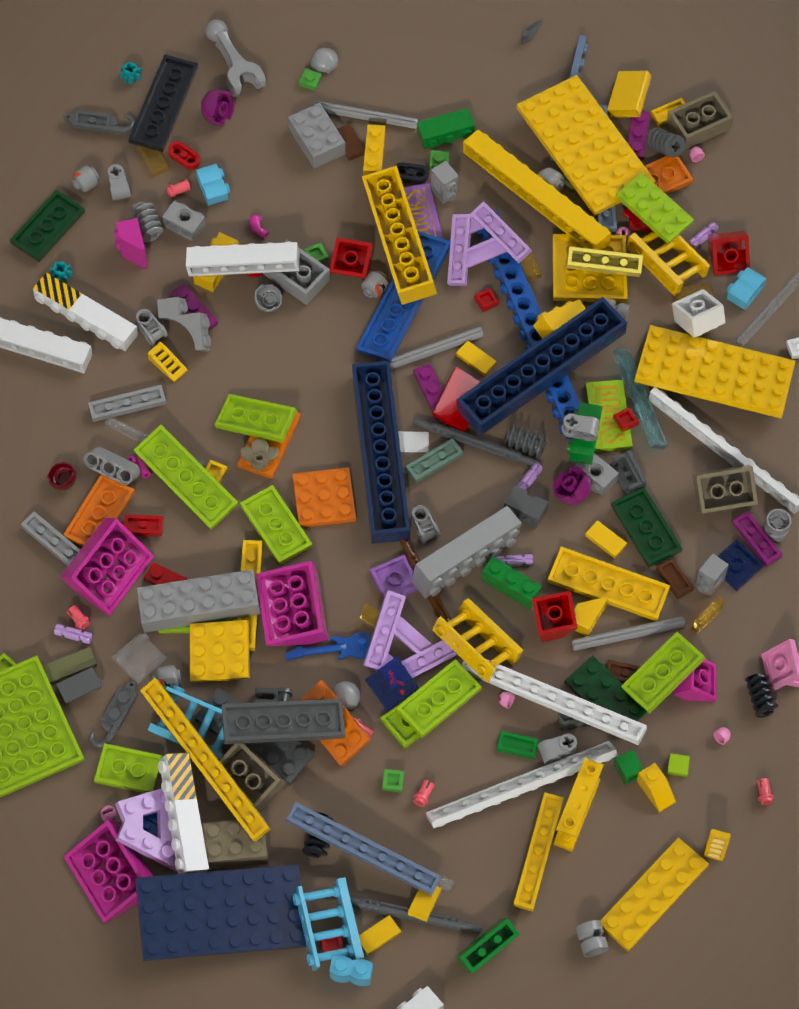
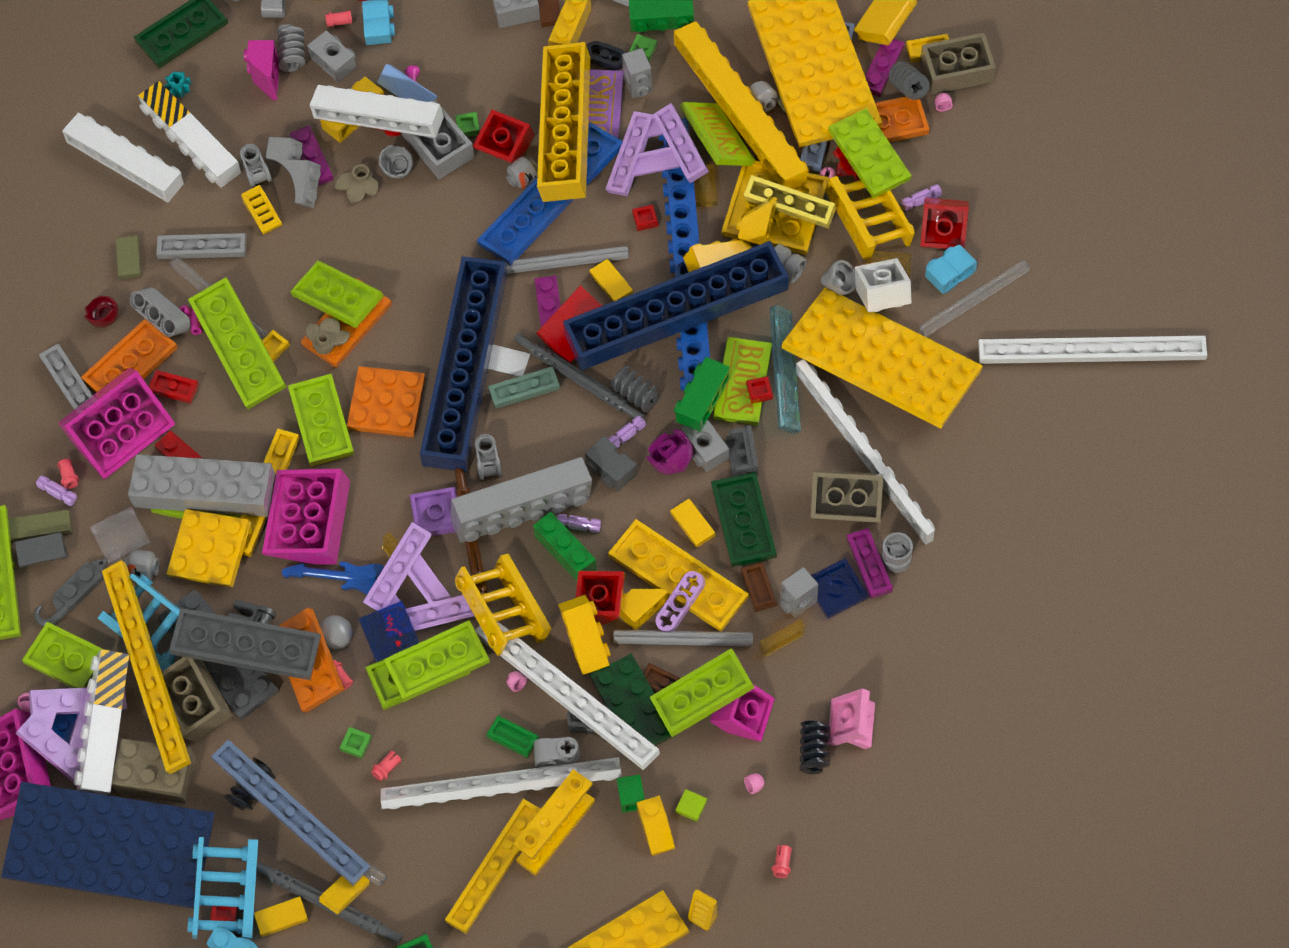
camera: 20 degrees right, 0 degrees up
light grey piece [561,414,600,441] -> none
none -> olive tile [116,235,141,280]
none -> dark tan plate [335,164,378,204]
none -> light blue tile [377,64,437,102]
none -> yellow brick [558,595,611,675]
none -> lavender beam [656,571,705,631]
none -> lime tile [679,102,755,166]
none -> yellow slope [736,197,778,245]
none -> light grey hat [821,260,855,295]

